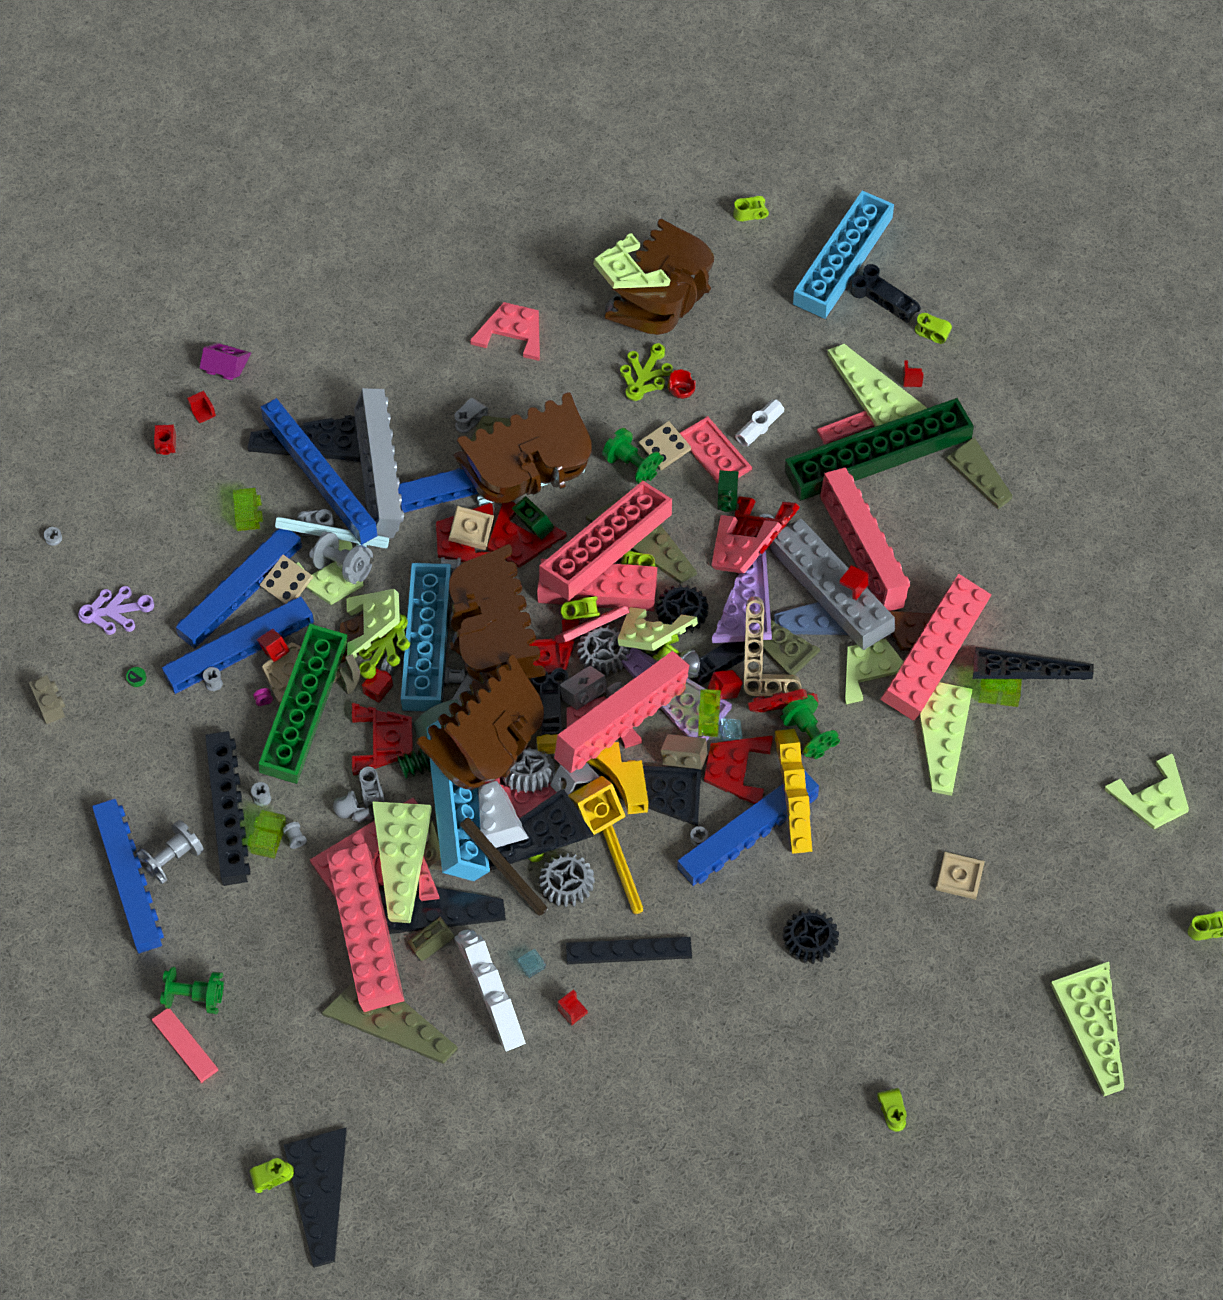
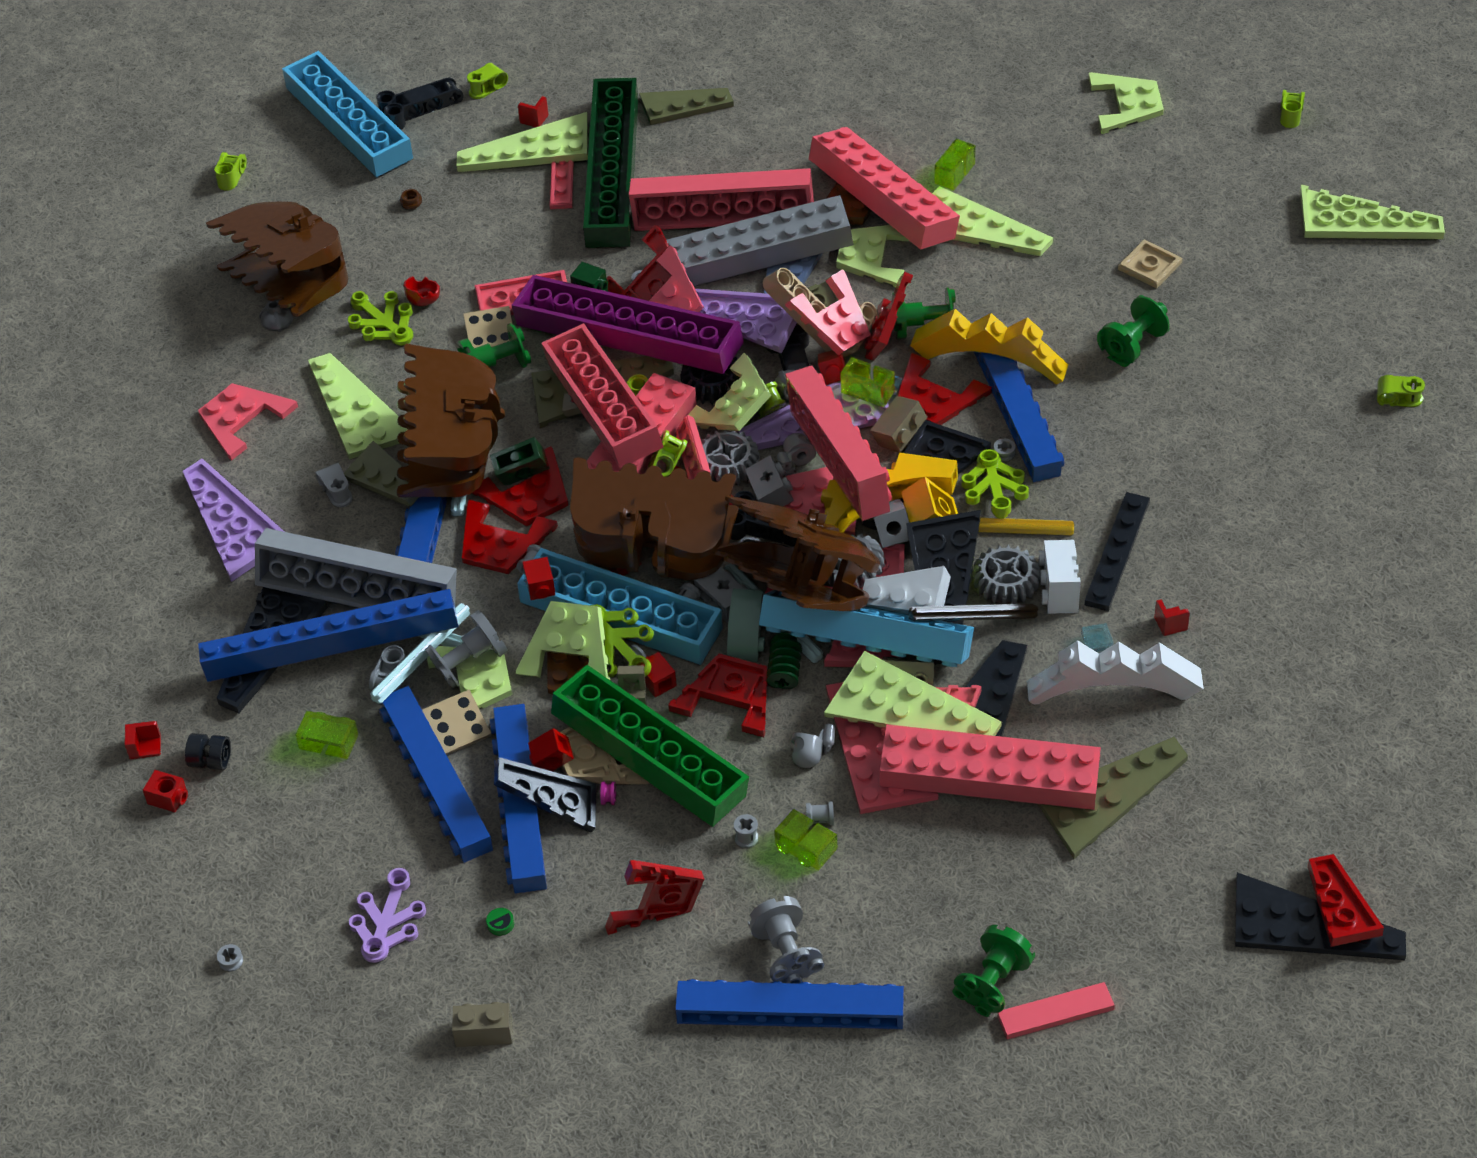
camera: 65 degrees left, 10 degrees down
magenta slope [199,342,251,380] -> none
light grey bush [203,667,223,692] -> none
black brick [205,731,251,886] -> none
lime piece [249,1158,294,1193] -> none
light grey piece [359,767,385,808] -> none
olive slope [408,917,455,961] -> none
tan tile [448,506,494,550] -> none
yellowish green wing [593,233,670,288] -> none
white piece [735,399,784,447] -> none
black gear [783,908,839,964] -> none
red panel [839,565,868,600] -> none
black wing [972,647,1094,680] -> none
none -> lavender wing [183,459,284,582]
none -> black wheel [185,733,231,770]
none -> yellowish green wing [308,353,408,459]
none -> reddish brown plate [400,189,422,209]
none -> black wing [494,757,596,832]
none -> magenta brick [511,275,744,374]
none -> red brick [523,557,555,600]
none -> red wing [605,860,704,935]
none -> coral wing [785,270,871,355]
none -> lime plant [961,449,1029,519]
none -> white wedge [1039,540,1081,614]
none -> green piece [1097,295,1170,367]
none -> red wing [1307,854,1384,947]

